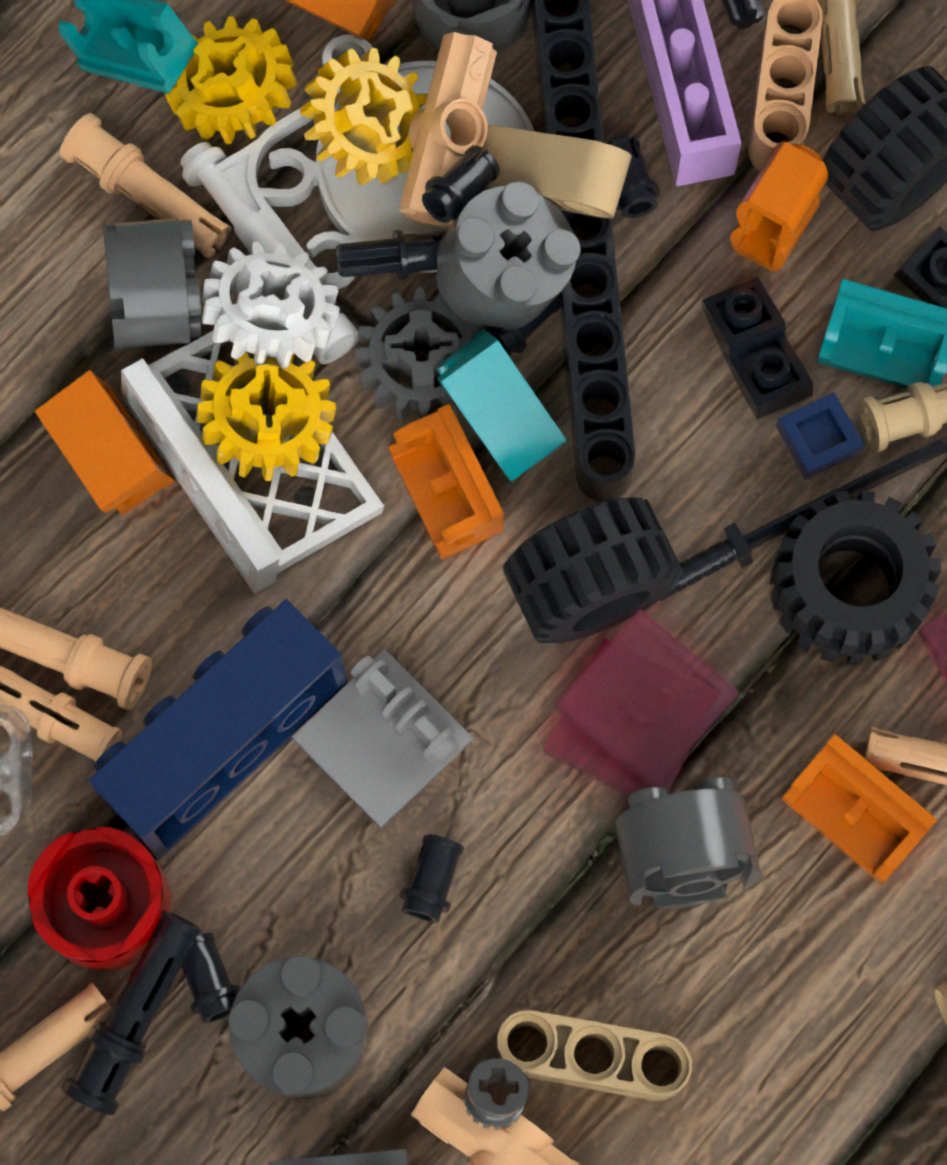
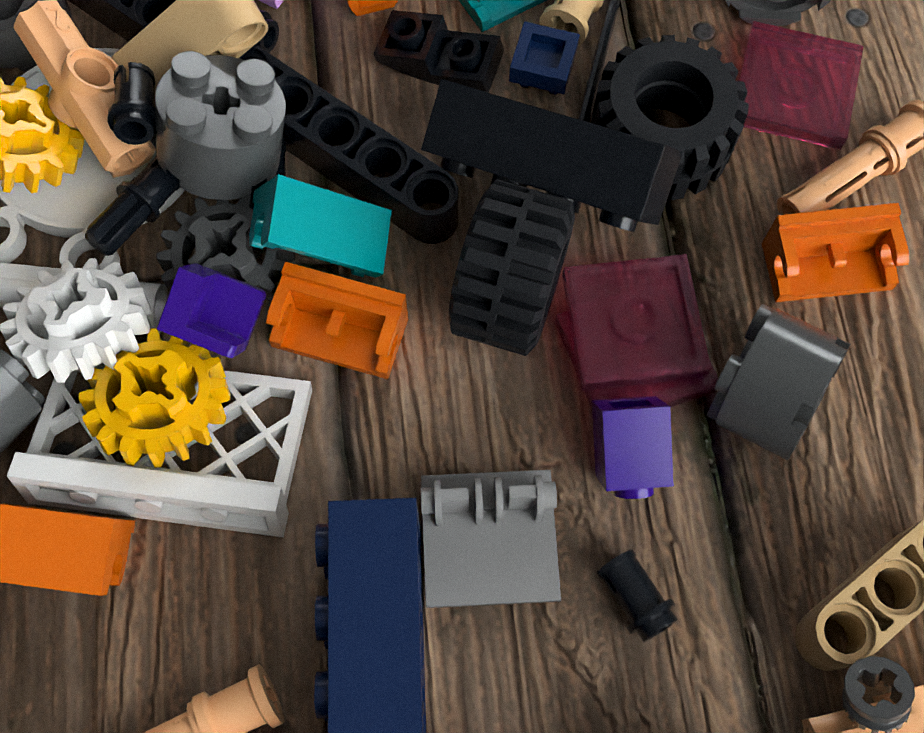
camera: 50 degrees left, 5 degrees down
none -> dark purple panel [157,263,266,358]
none -> black brick [421,79,683,232]
none -> dark purple brick [592,396,674,499]

